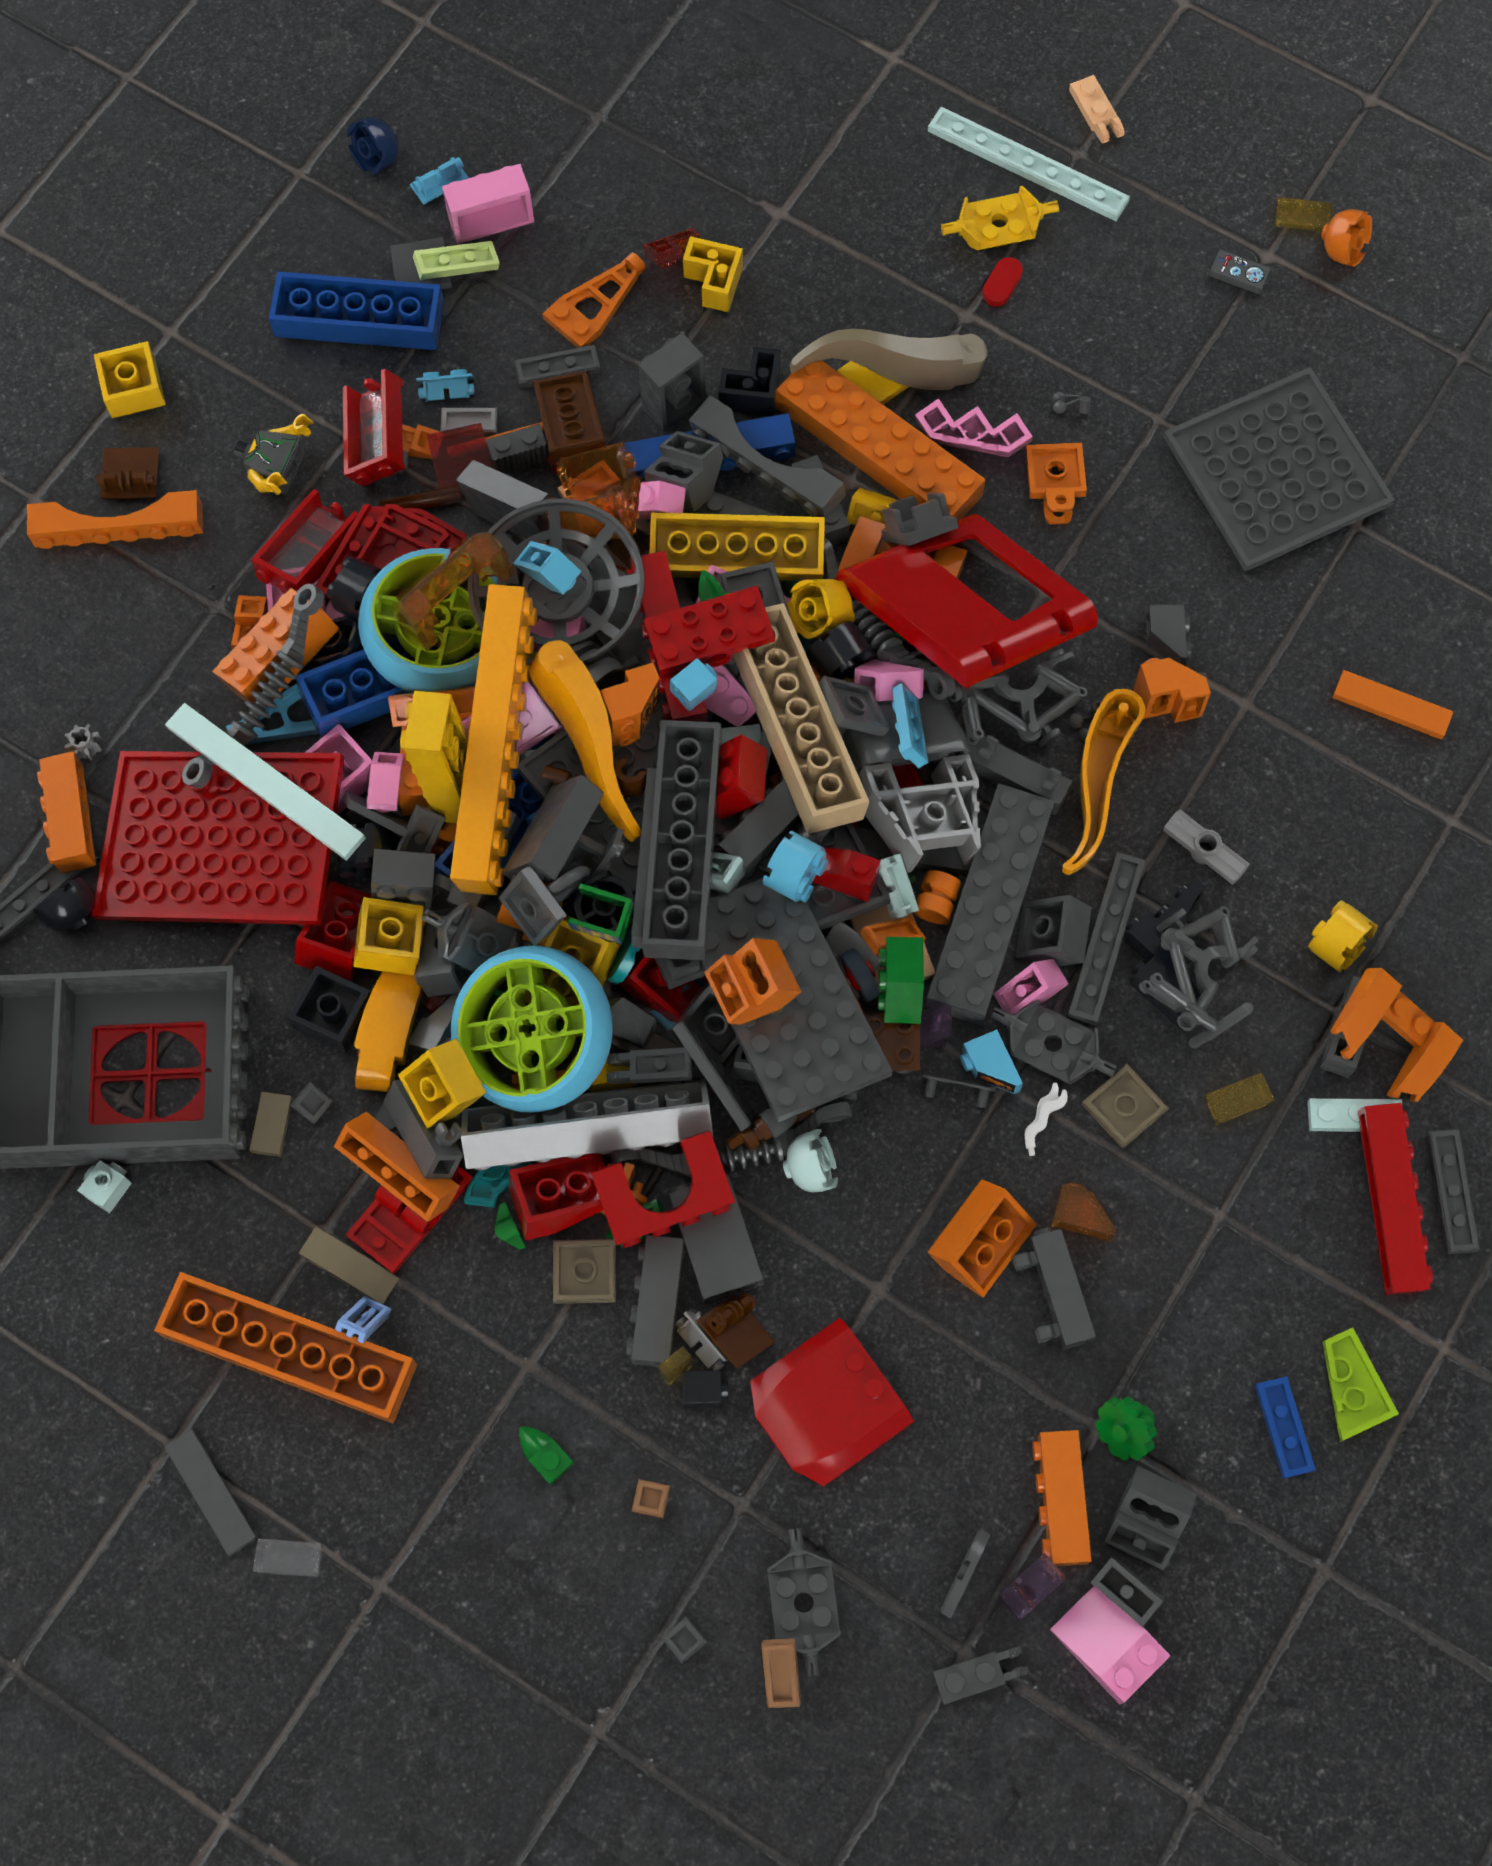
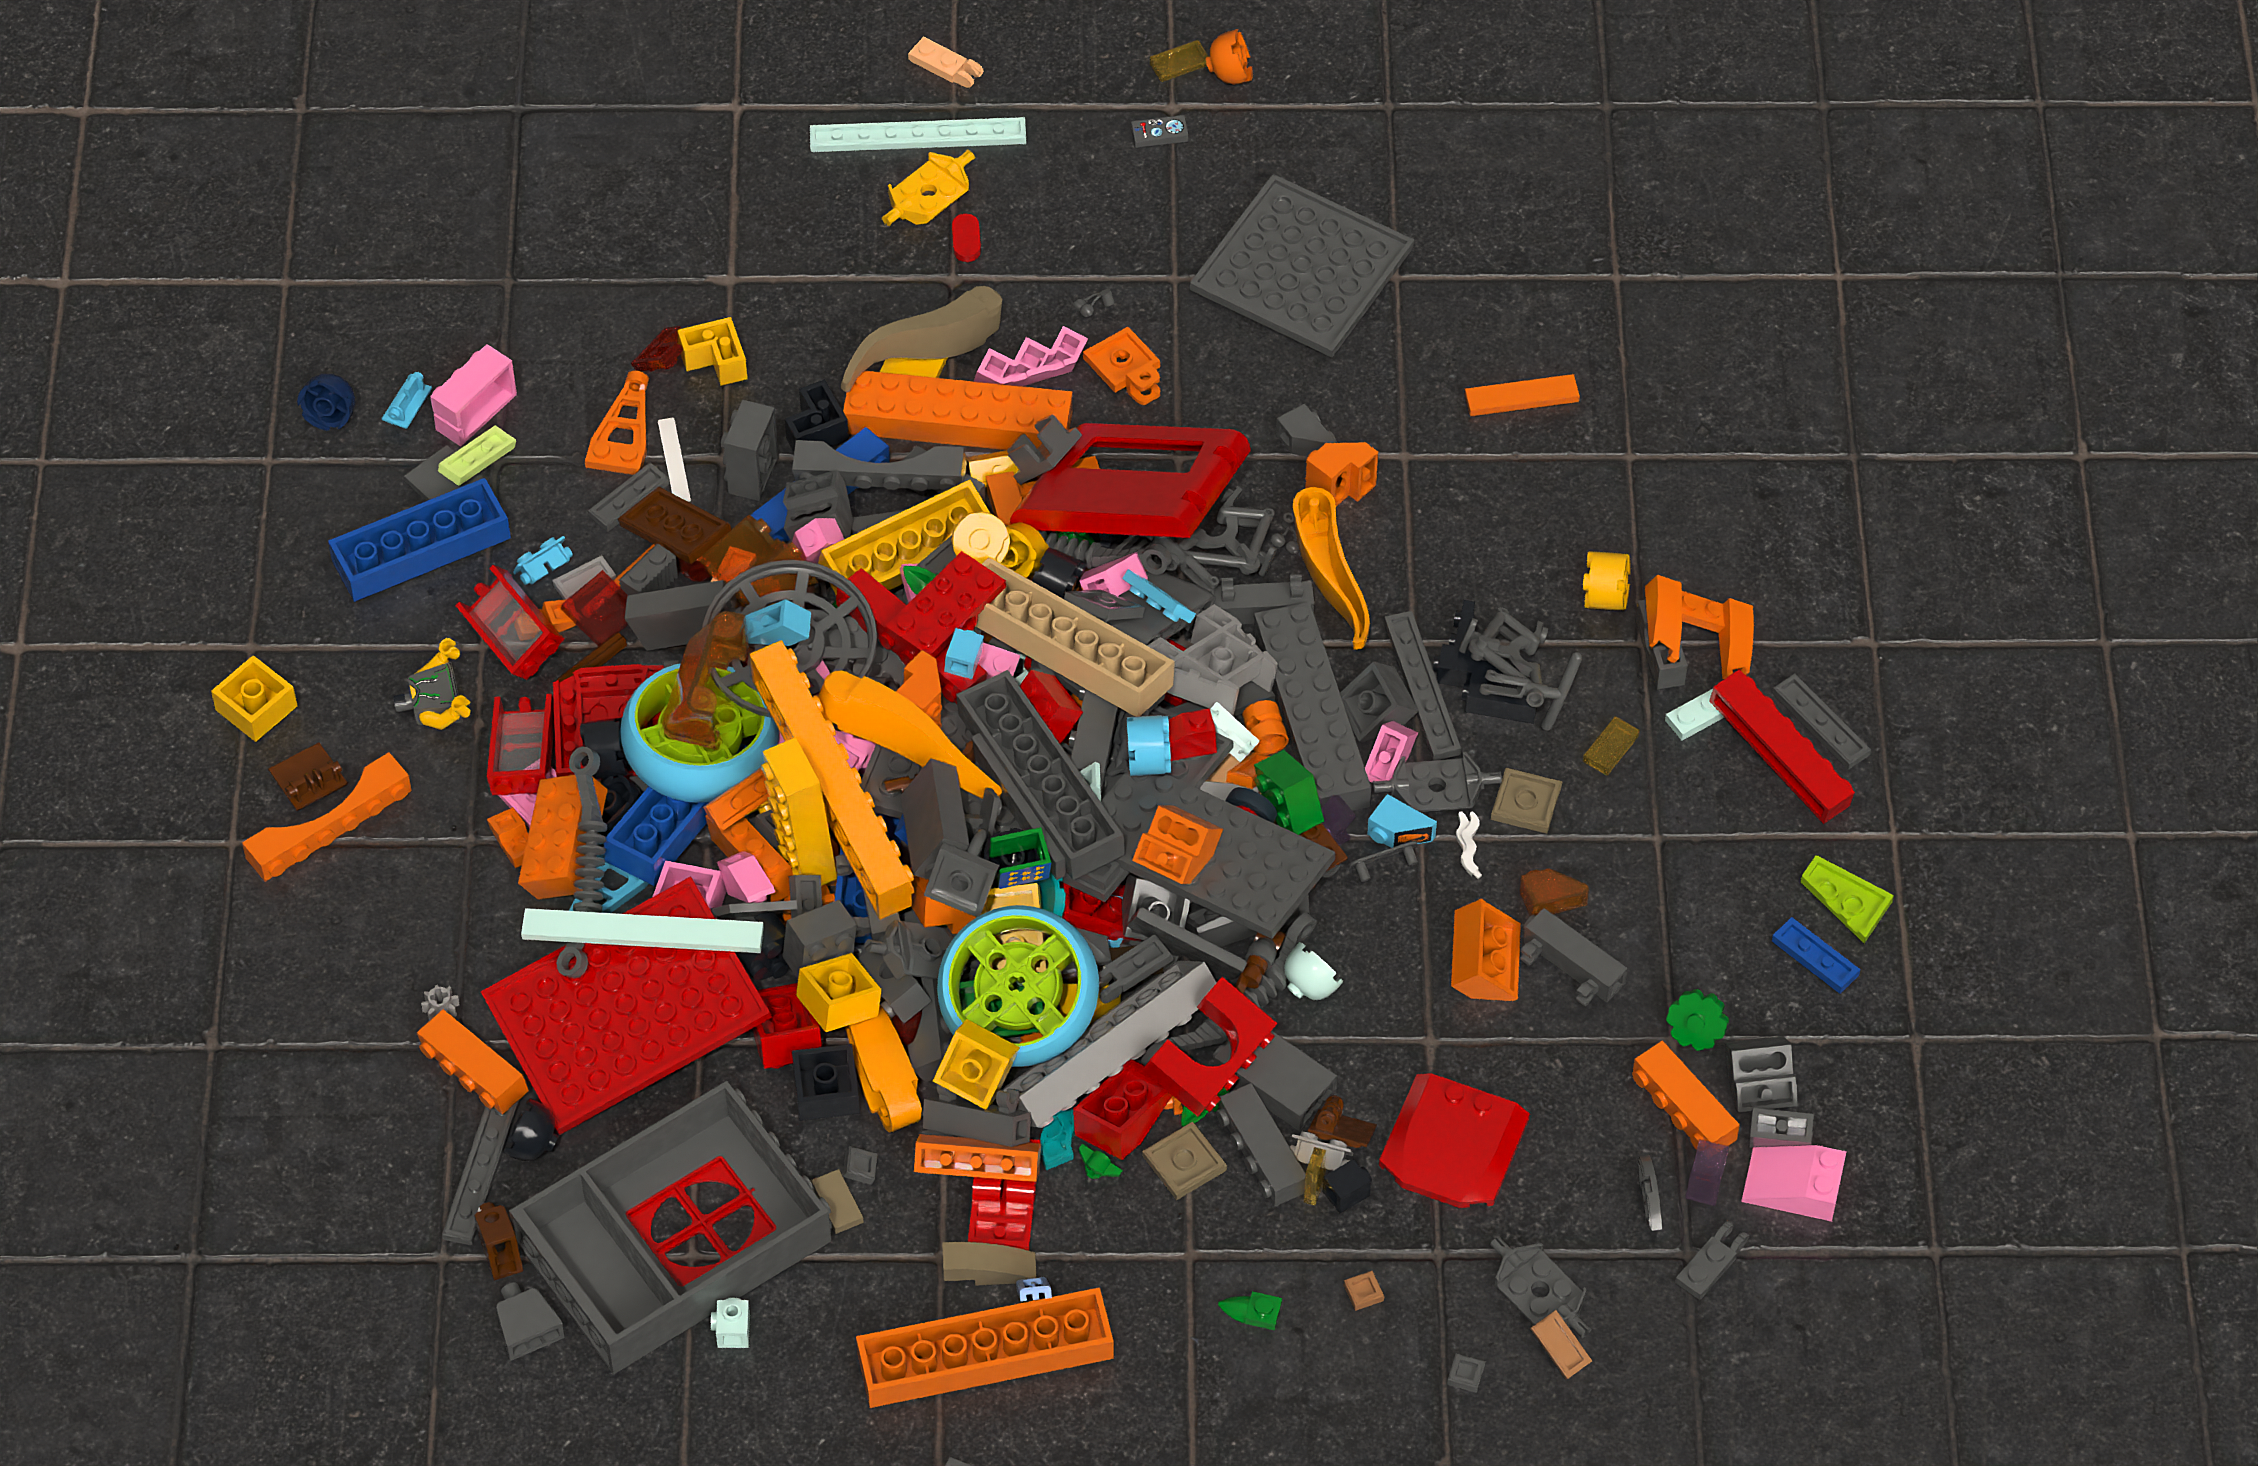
camera: 35 degrees left, 15 degrees down
light grey piece [1163,810,1250,885] -> none
none -> white sticker [658,418,691,502]
none -> yellow tile [951,511,1010,564]

